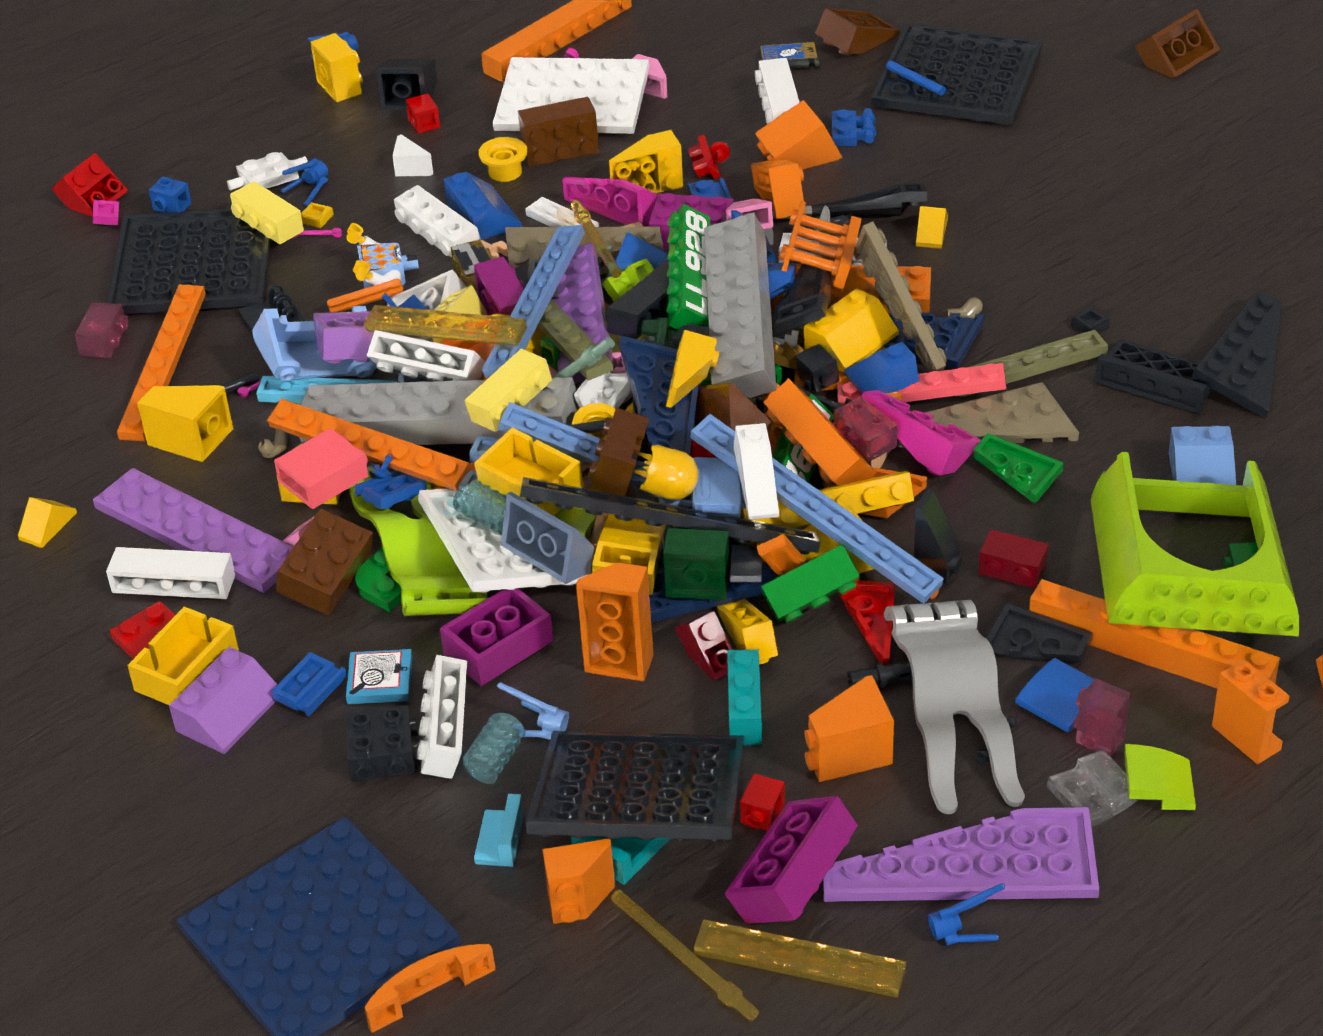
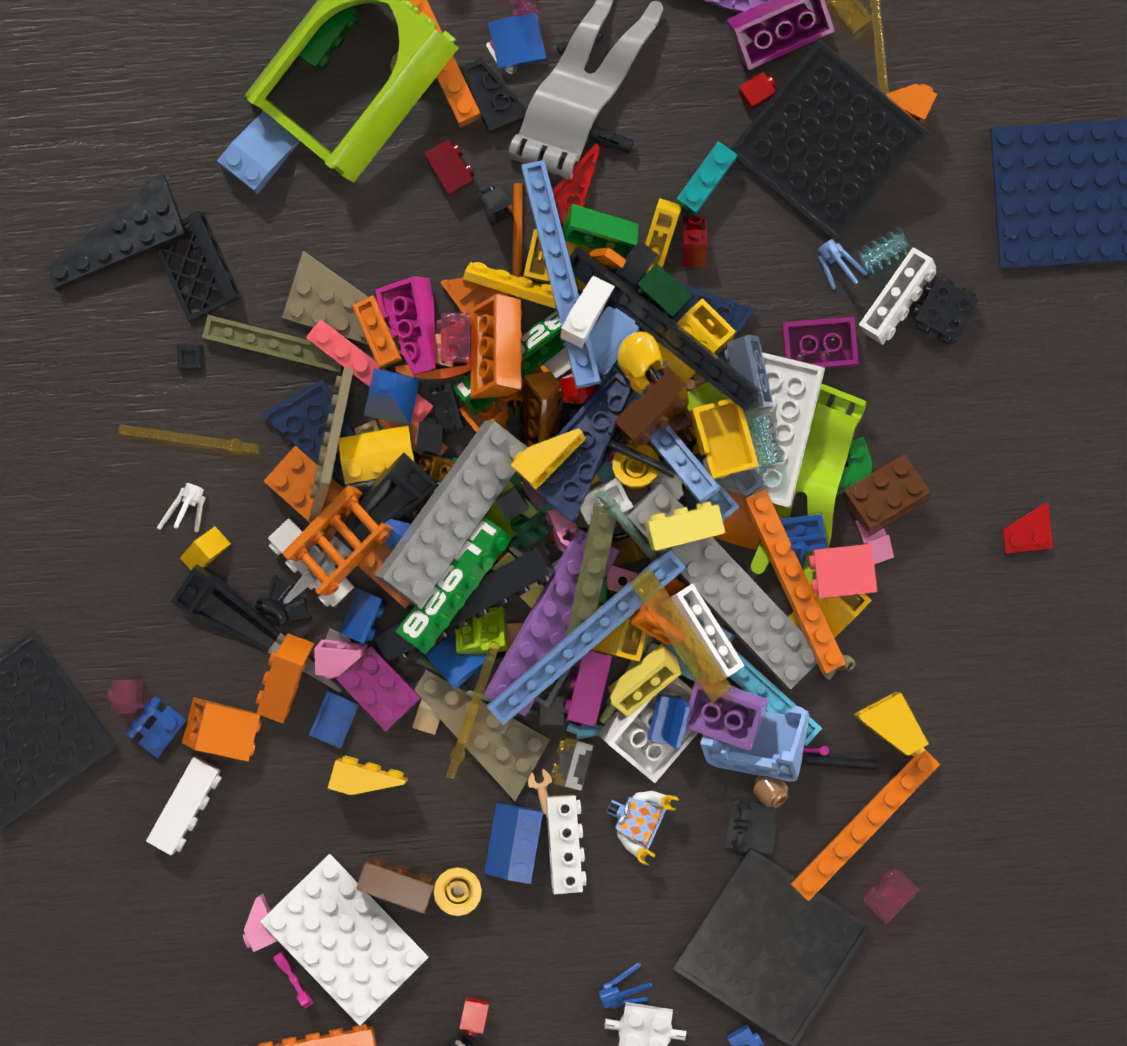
camera: 145 degrees left, 45 degrees up
yellow slope [18,497,77,548] -> none
medium lavender plate [93,468,293,593] -> none
white brick [106,547,235,599] -> none
yellow piece [127,607,239,705] -> none
medium lavender slope [169,647,277,754] -> none
light yellow brick [230,181,304,244] -> none
blue plate [272,652,347,716] -> none
dark pink hinge [293,228,342,238] -> none
yellow tile [301,202,334,228] -> none
orange axle [327,279,403,313] -> none
tile [346,649,412,704] -> none
orange slope [364,944,496,1033] -> none
white slope [393,135,433,176] -> none
medium azure panel [474,794,524,867] -> none
white tile [525,197,599,227] -> none
dark pink wedge [562,177,658,227] -> none
orange slope [576,562,654,681] -> none
red hips [688,134,730,180] -> none
piece [760,42,819,69] -> none
orange slope [805,675,894,782] -> none
reddish brown slope [815,8,900,56] -> none
blue bar [886,60,946,96] -> none
dark tan arm [947,297,983,318] -> none
green wing [973,433,1063,504] -> none
none -> clear pink brick [108,679,144,714]
none -> clear yellow bar [118,424,260,454]
none -> white plant [157,483,206,532]
none -> orange tile [352,295,402,370]

